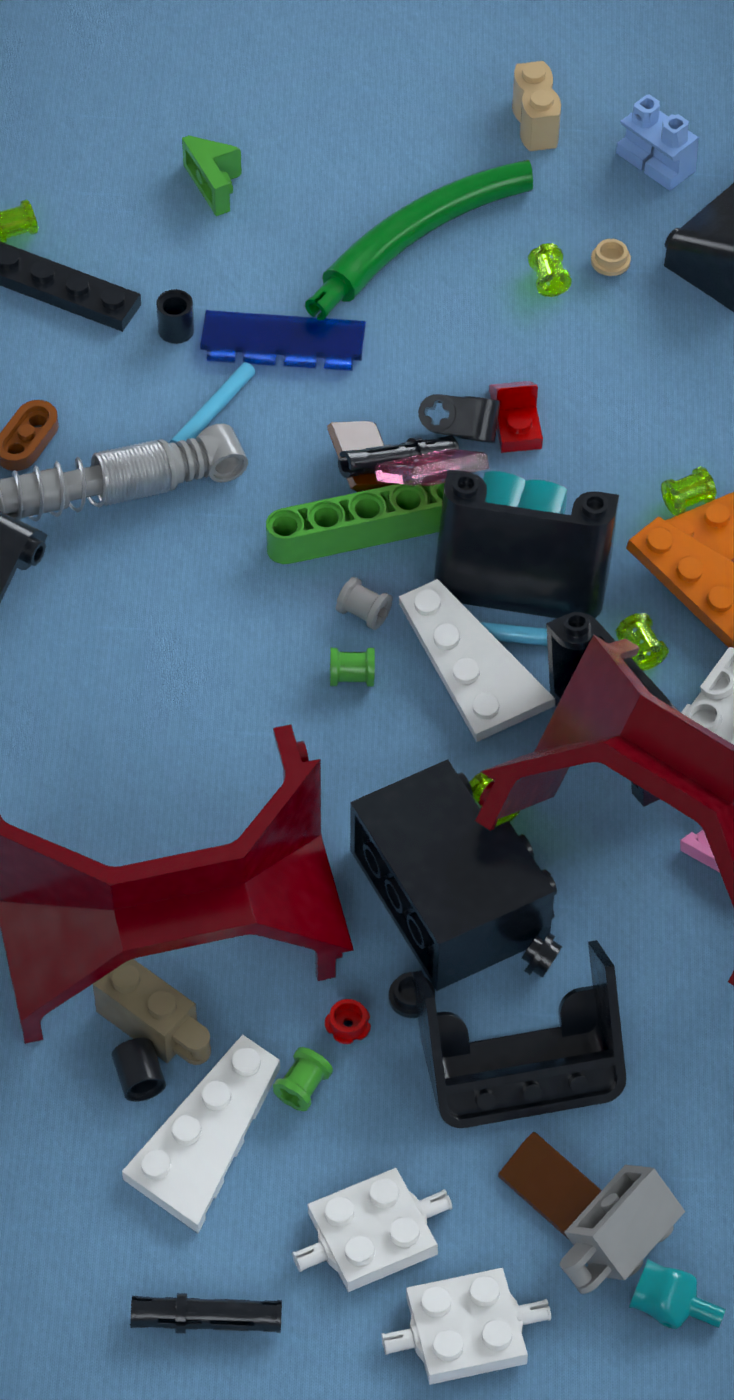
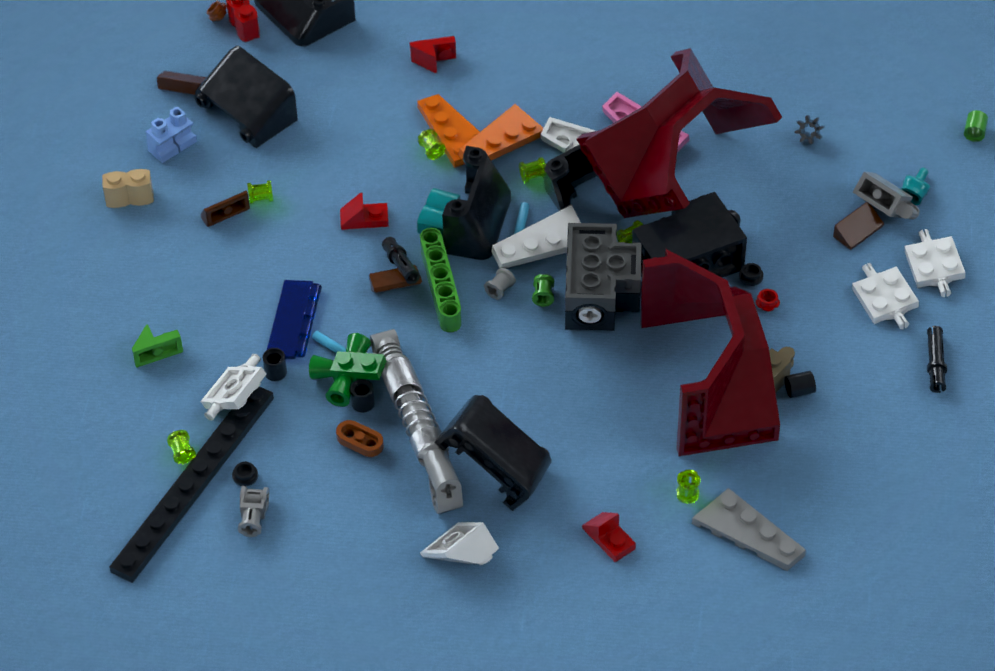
camera: 85 degrees left, 5 degrees down
white wing [122,1034,280,1234] -> none
bright green bush [273,1047,333,1111] -> none
green animal [305,160,533,321] -> none
clear pink plate [375,448,489,486] -> none
black windscreen [412,940,626,1128] -> none
black piece [418,394,500,443] -> none
tan plate [591,239,631,276] -> none
none -> white plate [200,354,266,421]
none -> reddish brown slope [201,191,250,227]
none -> green brick [309,333,386,407]
none -> black beam [350,379,375,413]
none -> dark grey piece [565,223,641,331]

